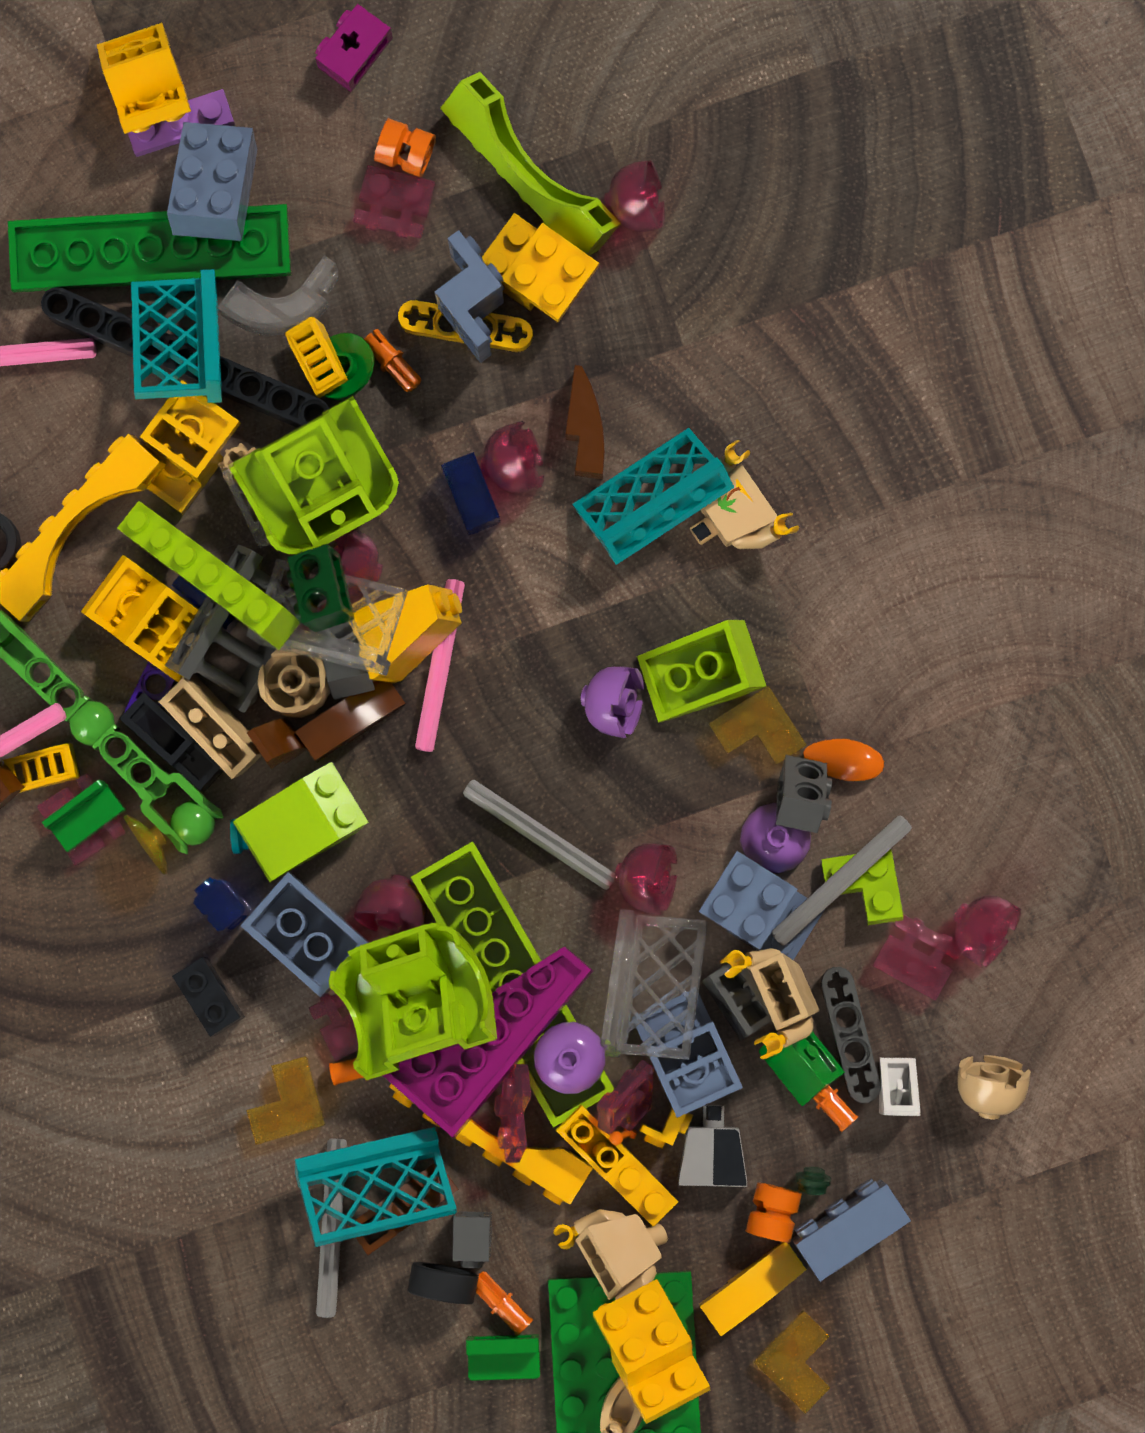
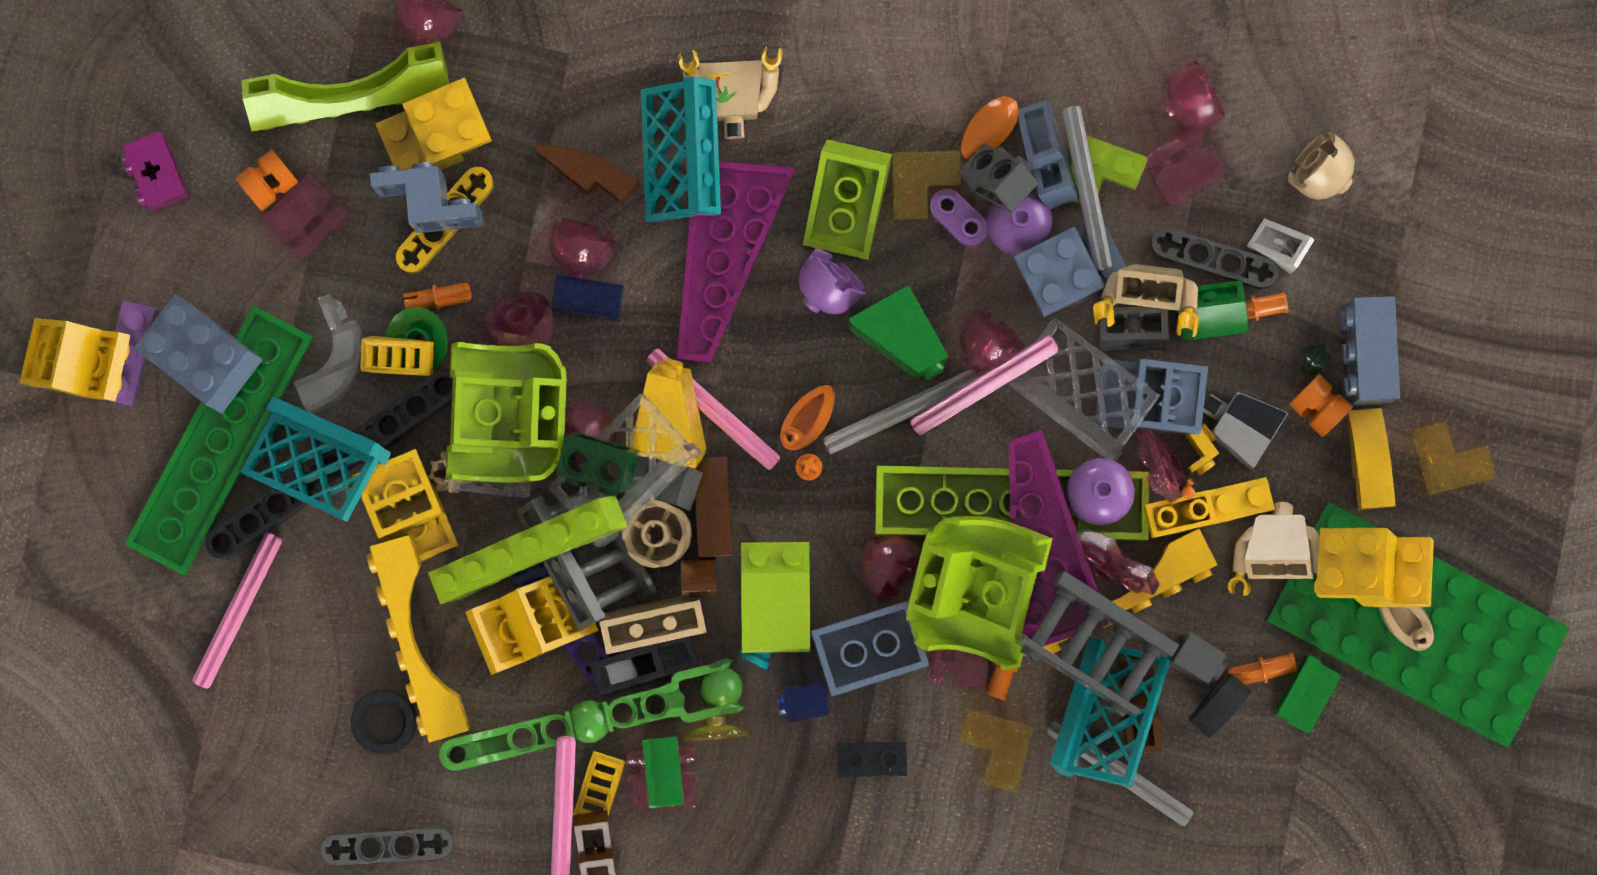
camera: 65 degrees left, 0 degrees up
none -> clear pink cylinder [485,291,555,353]
none -> magenta wing [677,161,795,363]
none -> orange arm [780,385,835,450]
none -> orange axle [795,454,822,481]
none -> green slope [848,286,949,381]
none -> bright pink axle [910,335,1059,435]
none -> medium lavender plate [930,189,988,247]
none -> dark grey fence [1015,571,1179,718]
none -> sand blue slope [1018,99,1079,209]

